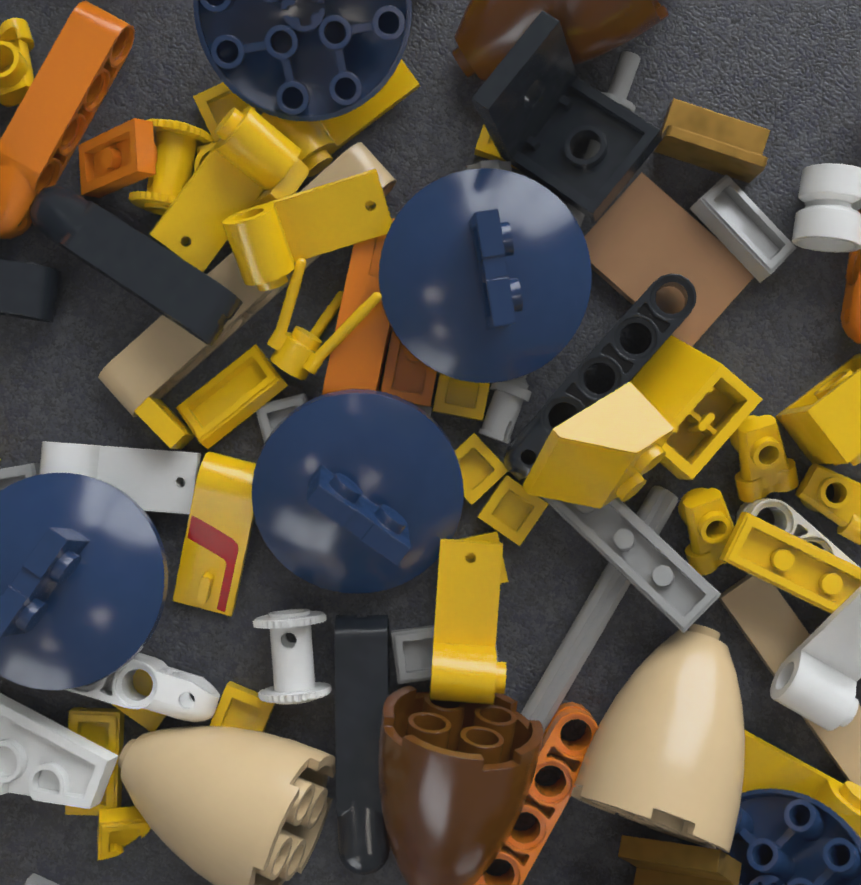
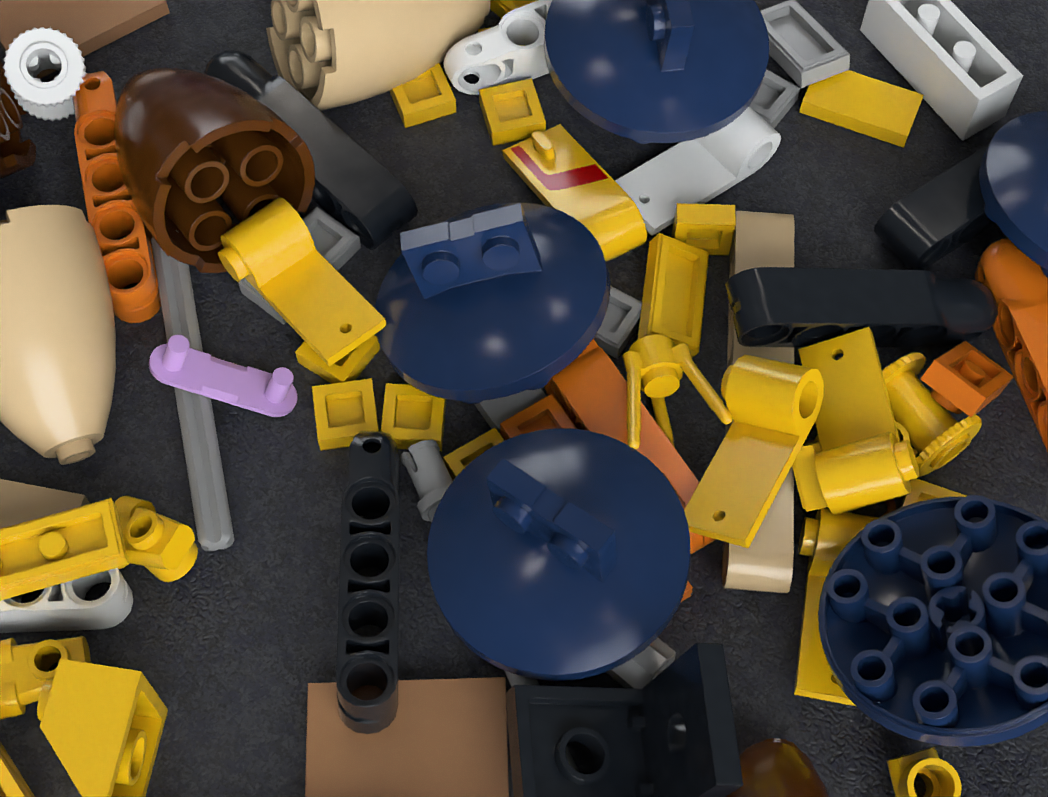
camera: 130 degrees right, 25 degrees down
white hose [253,609,332,705] -> none
yellow slope [522,382,675,509] -> none
light grey tile [541,497,721,634] -> none
yellow slope [629,335,763,480] -> none
yellow plate [730,415,799,503] -> none
none -> lavender piece [149,335,297,417]
none -> yellow tile [479,78,546,146]

